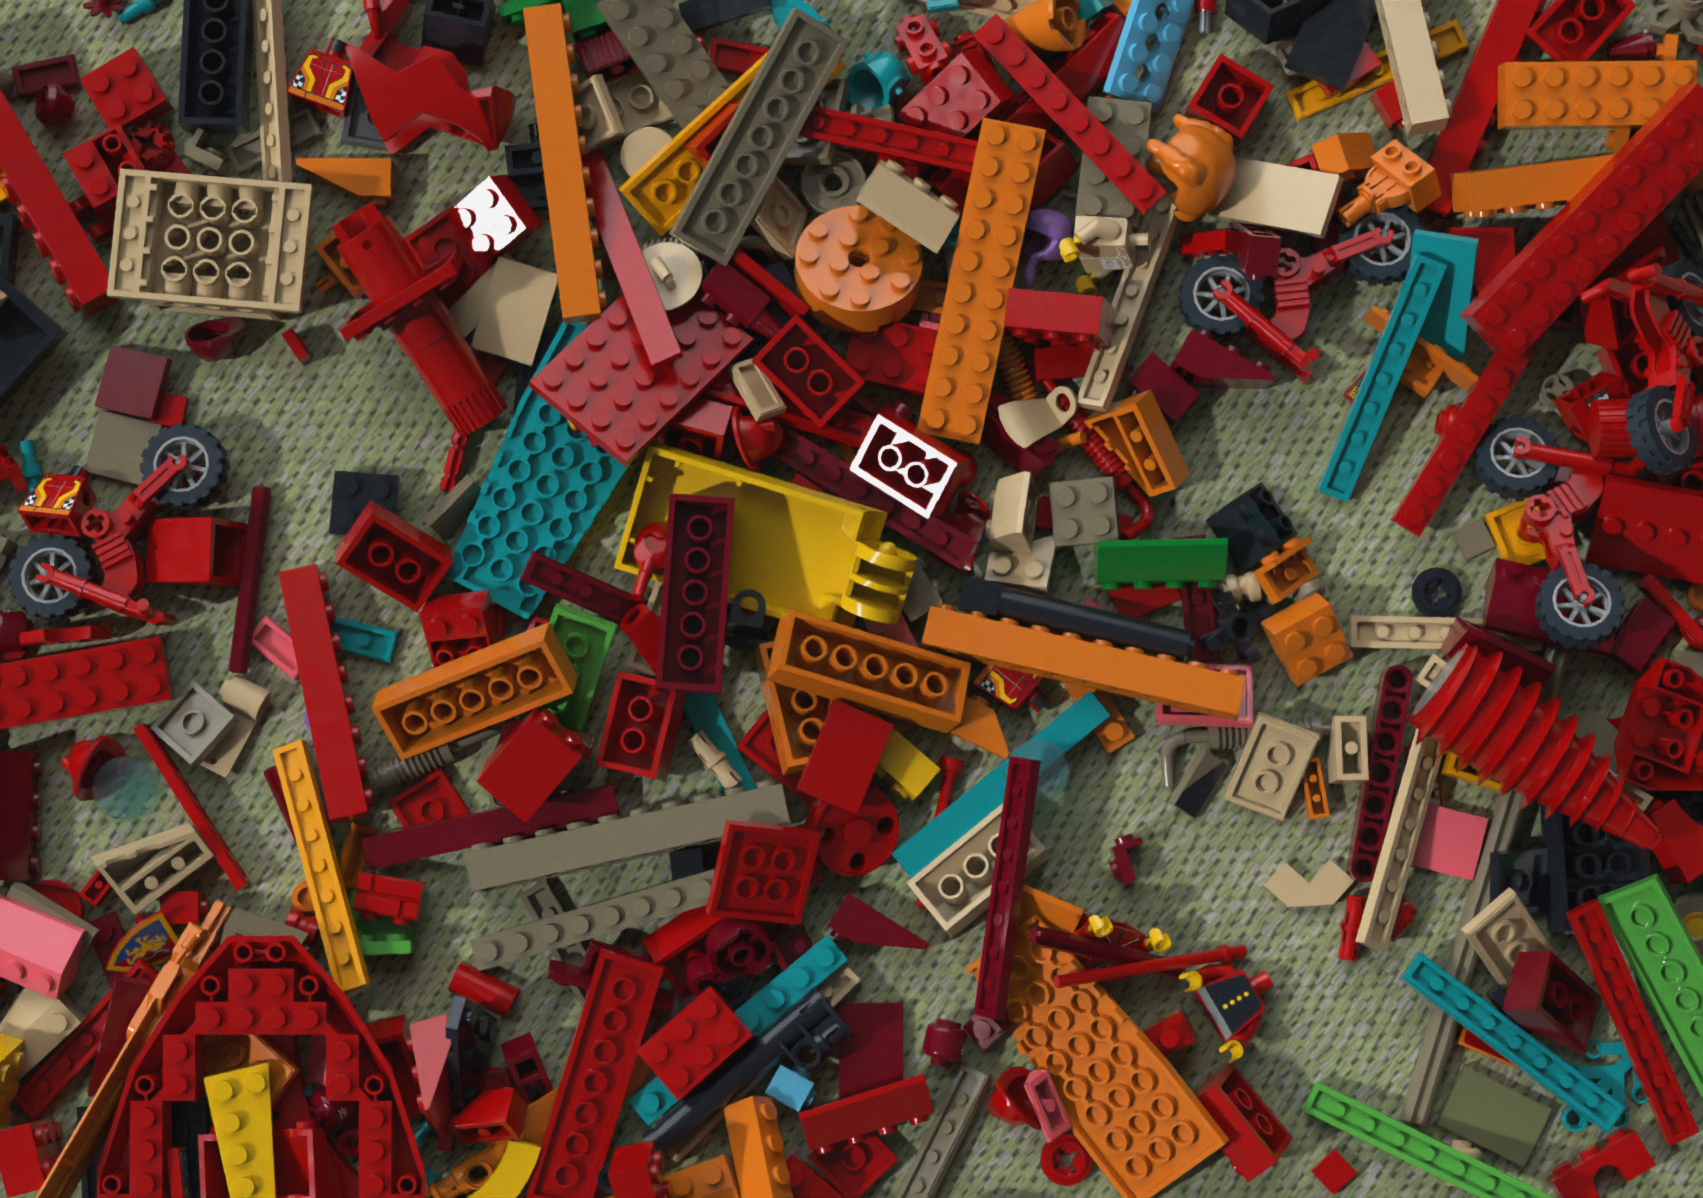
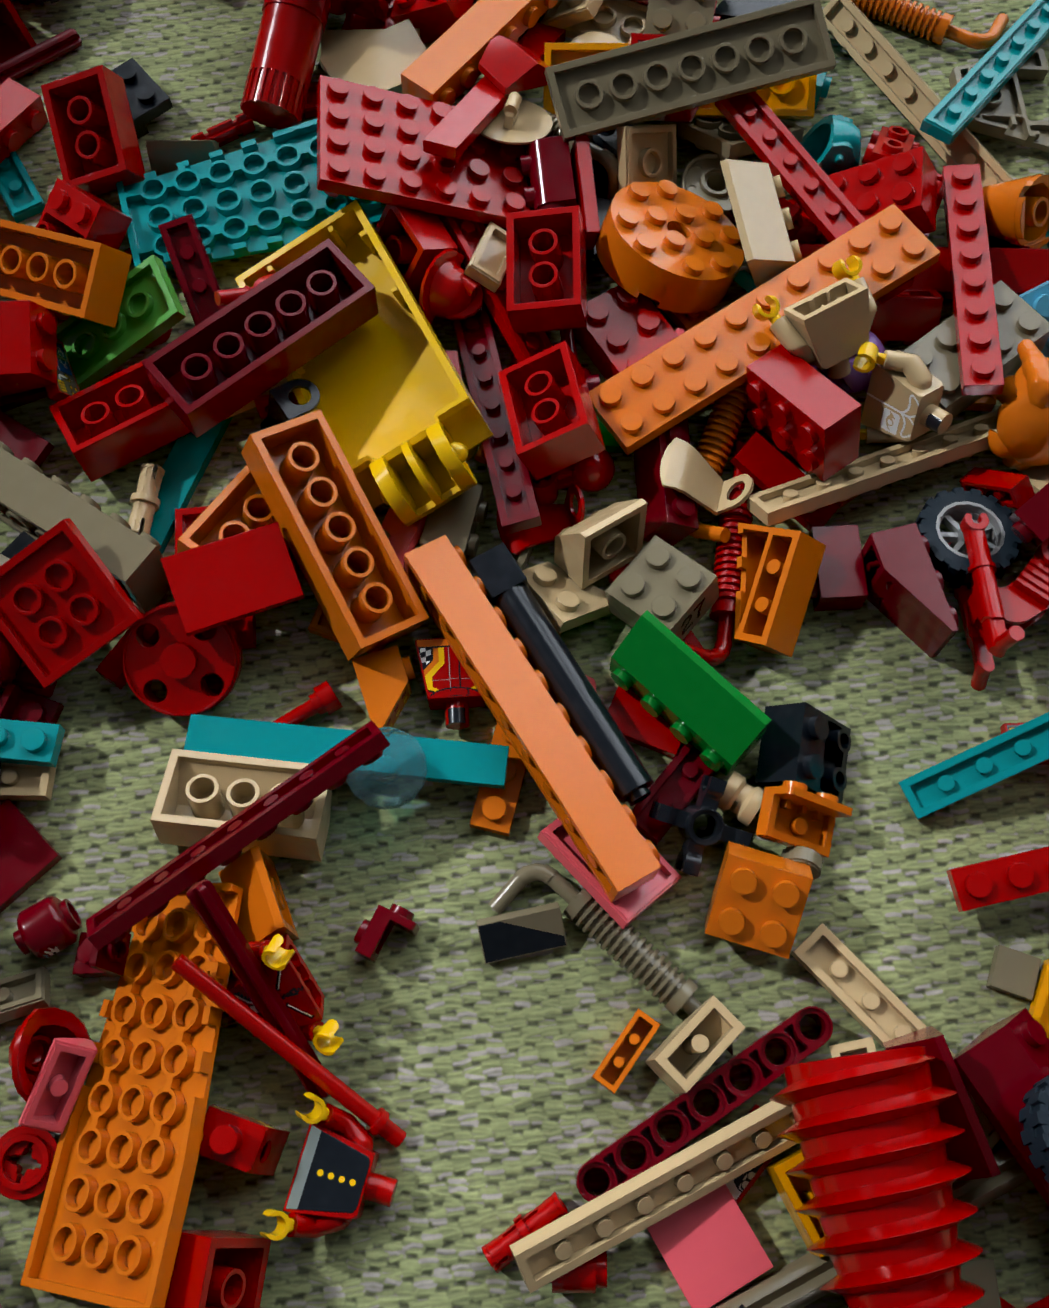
camera: 50 degrees right, 15 degrees down
dark red slope [828,893,930,950] -> none
yellow brick [863,709,941,803] -> none
tan tile [1224,712,1320,821] -> none
tan tile [1263,859,1354,907] -> none
black gear [1411,567,1462,617] -> none
none -> red slope [478,35,549,95]
none -> tan torso [752,255,877,379]

